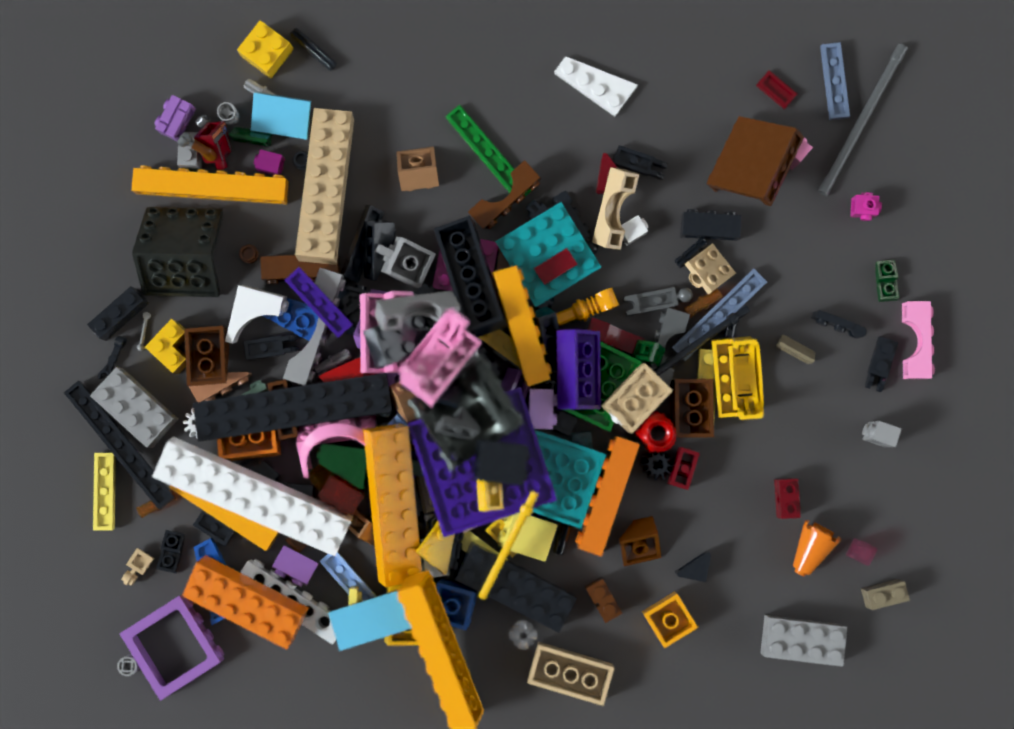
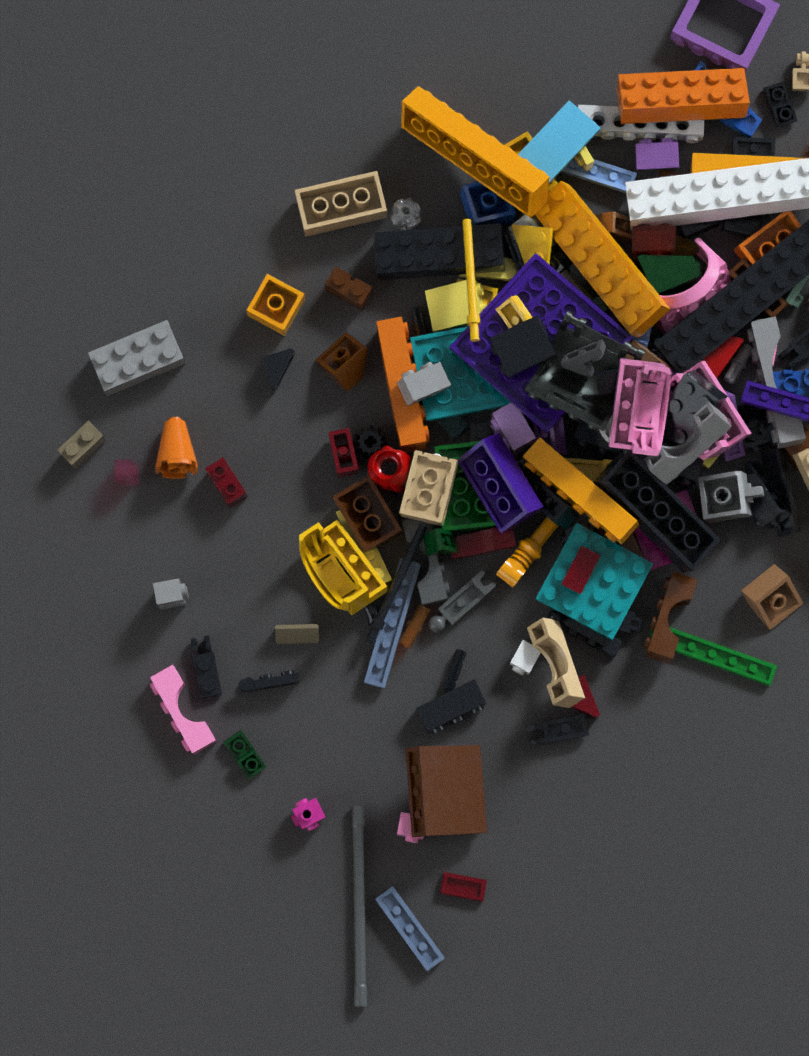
camera: 150 degrees right, 5 degrees down
white wing [554,56,638,116] -> none
tan plate [685,243,736,294] -> none
none -> light grey piece [397,362,451,406]

